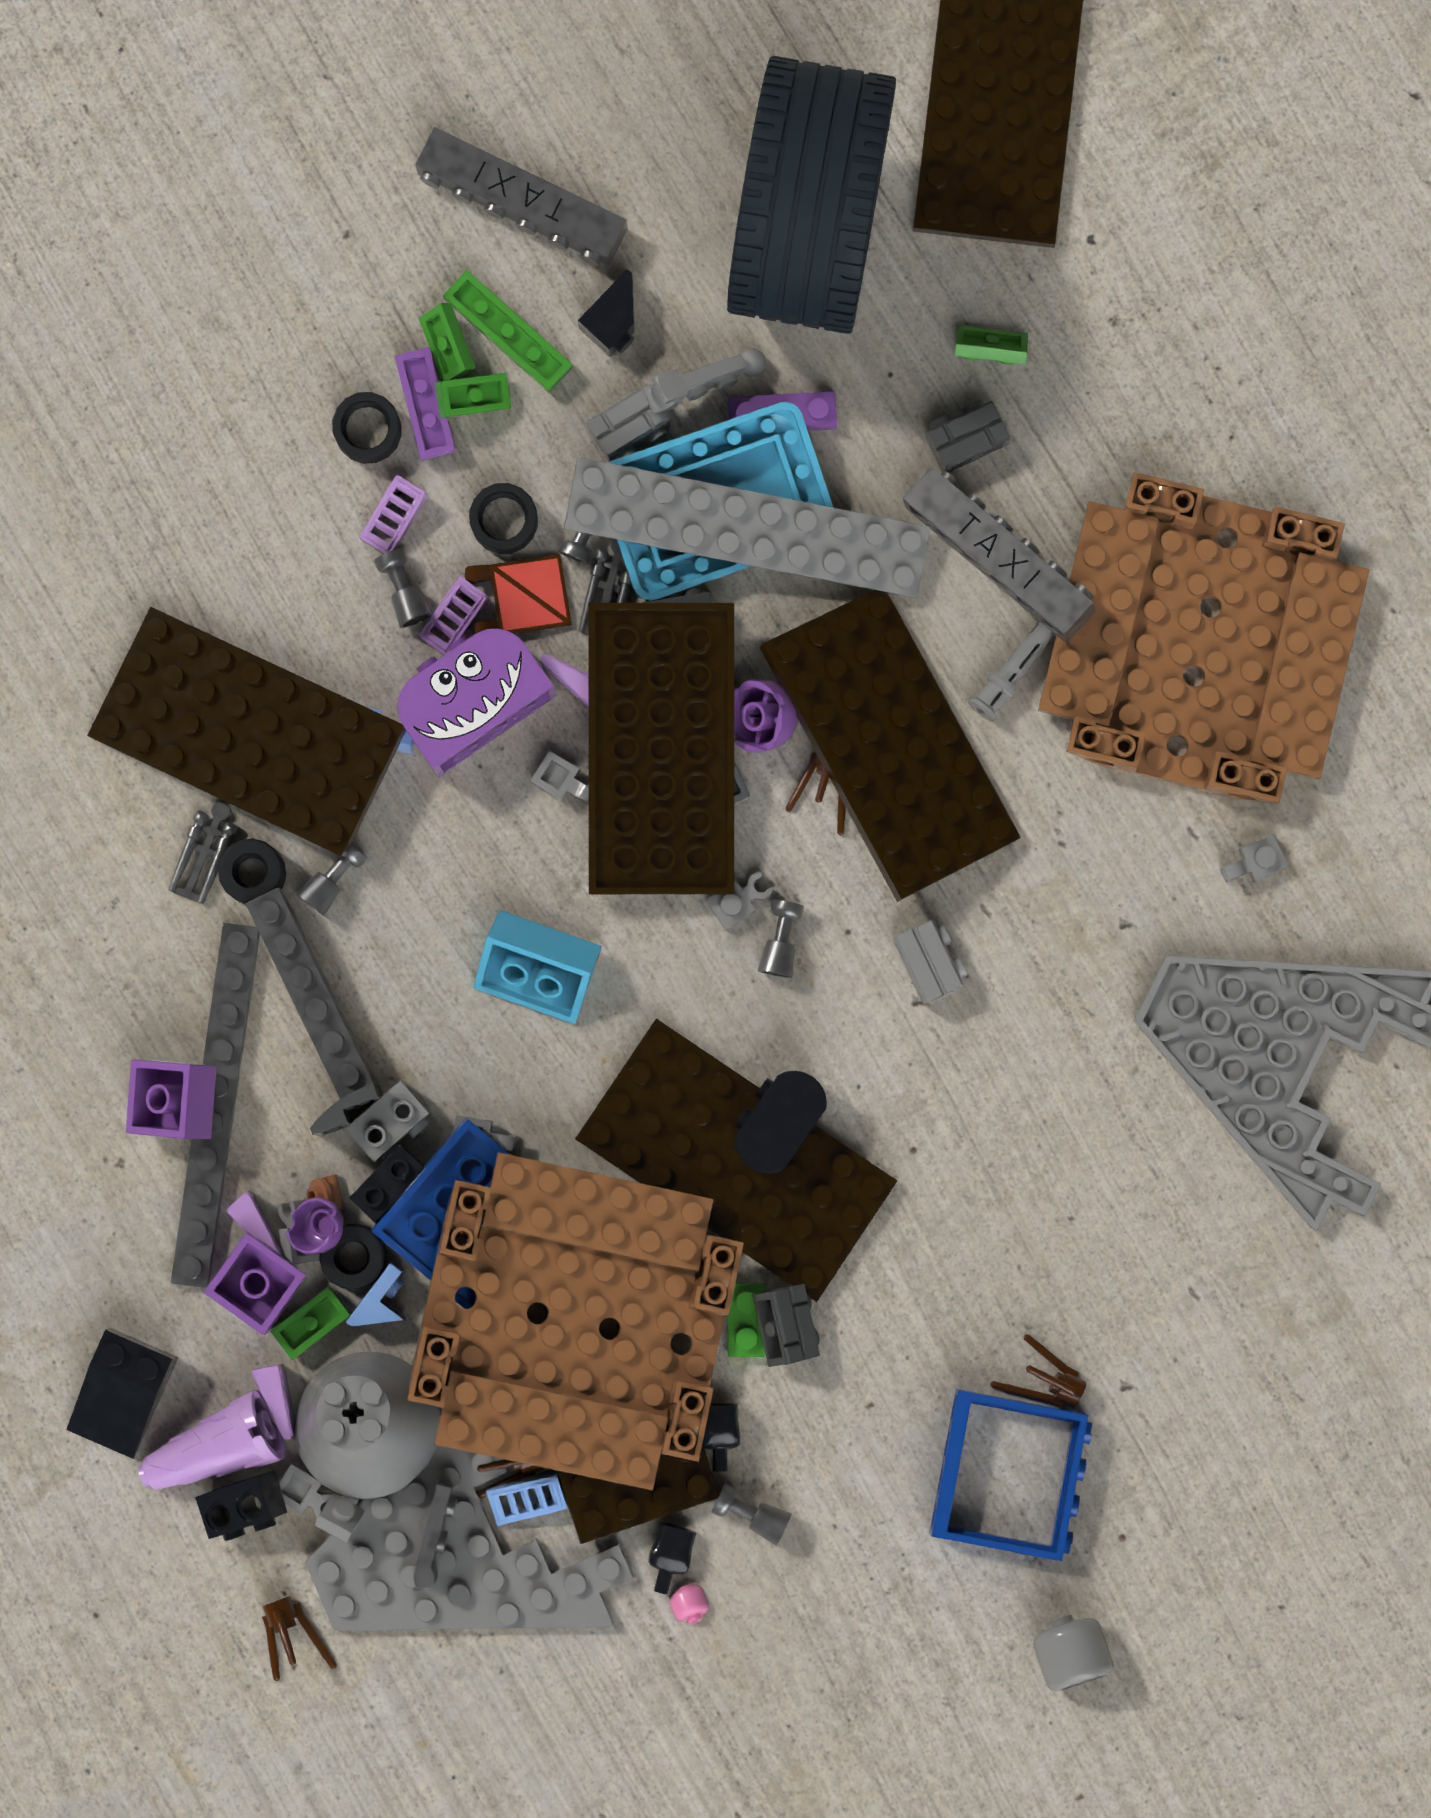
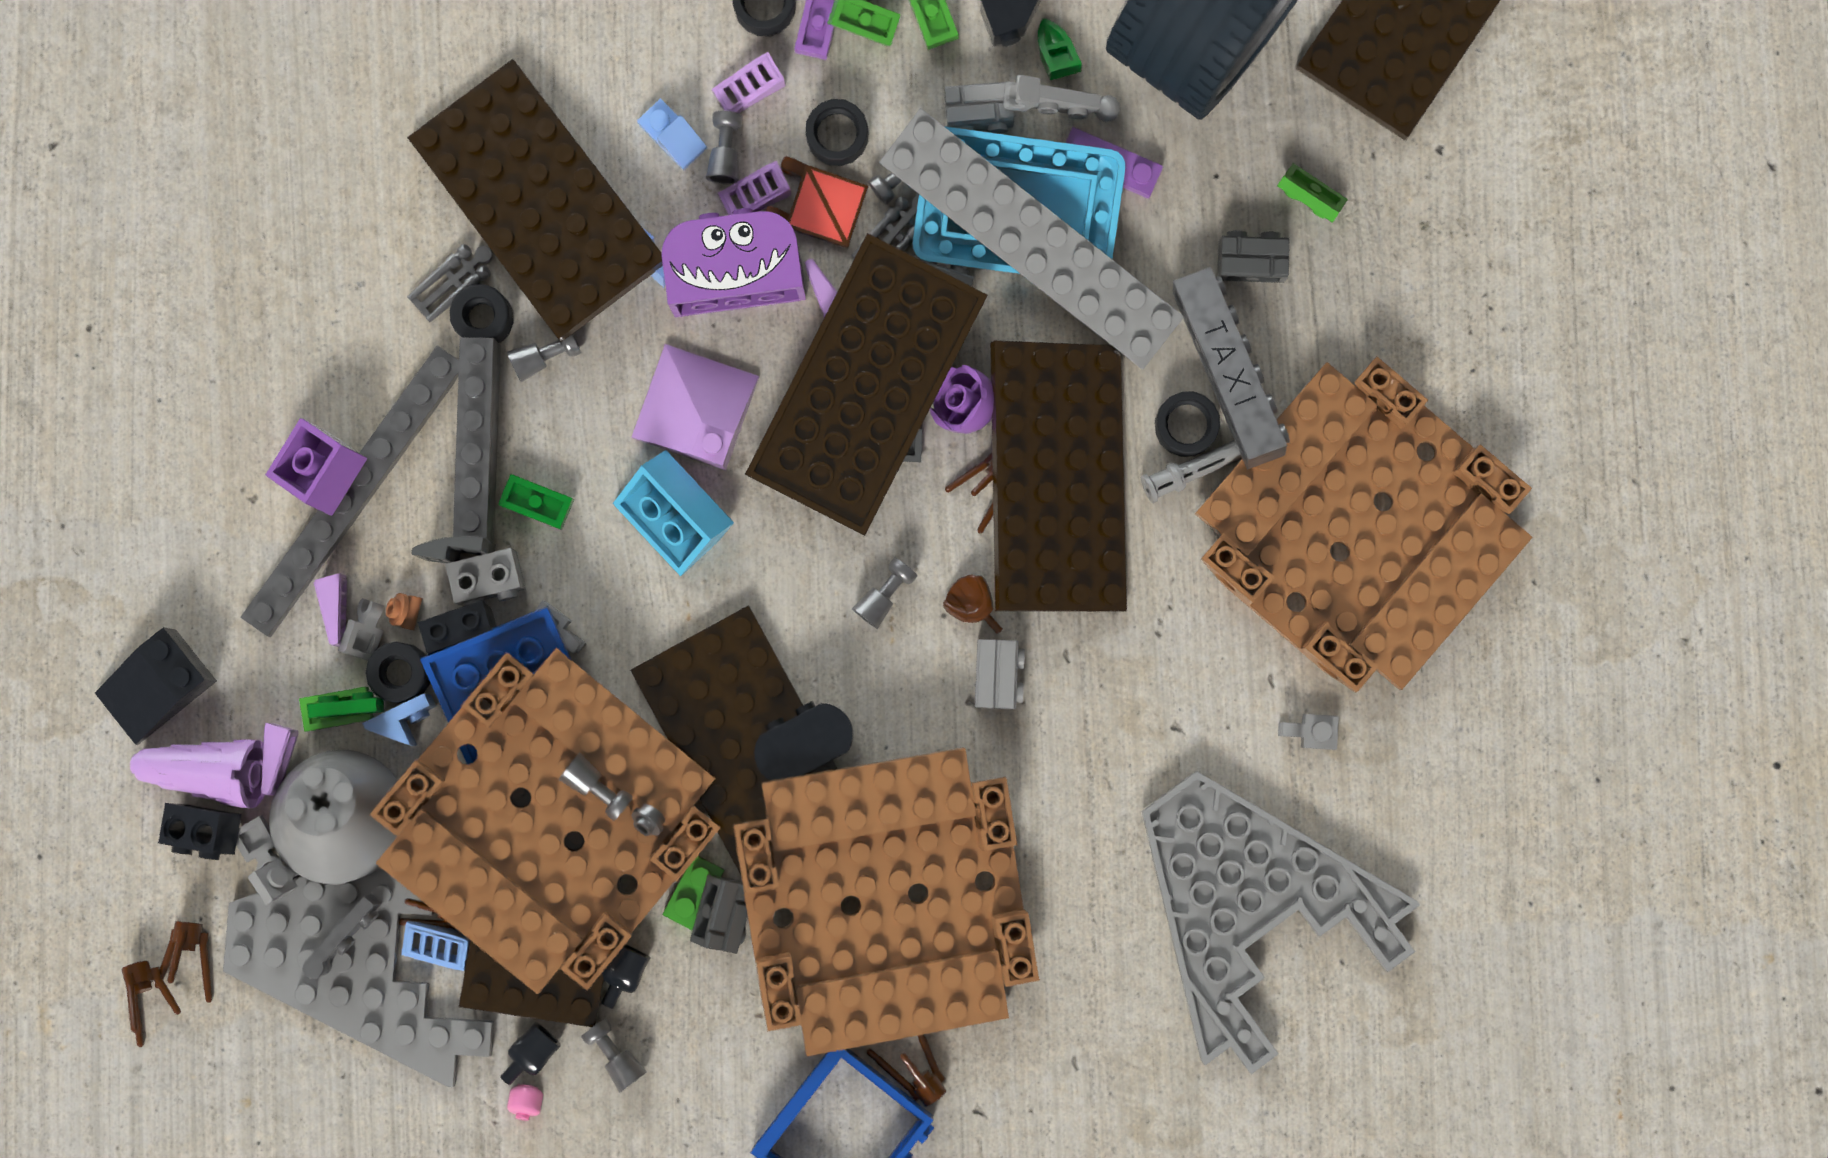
camera: 30 degrees right, 0 degrees up
medium lavender slope [203,1232,307,1335] -> none
medium lavender hair [286,1197,344,1254] -> none
light grey plate [530,751,588,805] -> none
light grey plate [706,872,773,931] -> none
none -> reddish brown plant [121,961,181,1047]
none -> green plate [307,692,385,719]
none -> green plate [498,474,574,530]
none -> flat silver piece [558,753,633,821]
none -> lavender slope [632,344,759,470]
none -> flat silver plate [632,804,665,836]
none -> light blue slope [637,98,707,171]
none -> medium nougat slope [734,747,1039,1056]
none -> reddish brown piece [943,574,1003,634]
none -> green plate [1038,18,1082,81]
none -> black tyre [1155,391,1220,457]

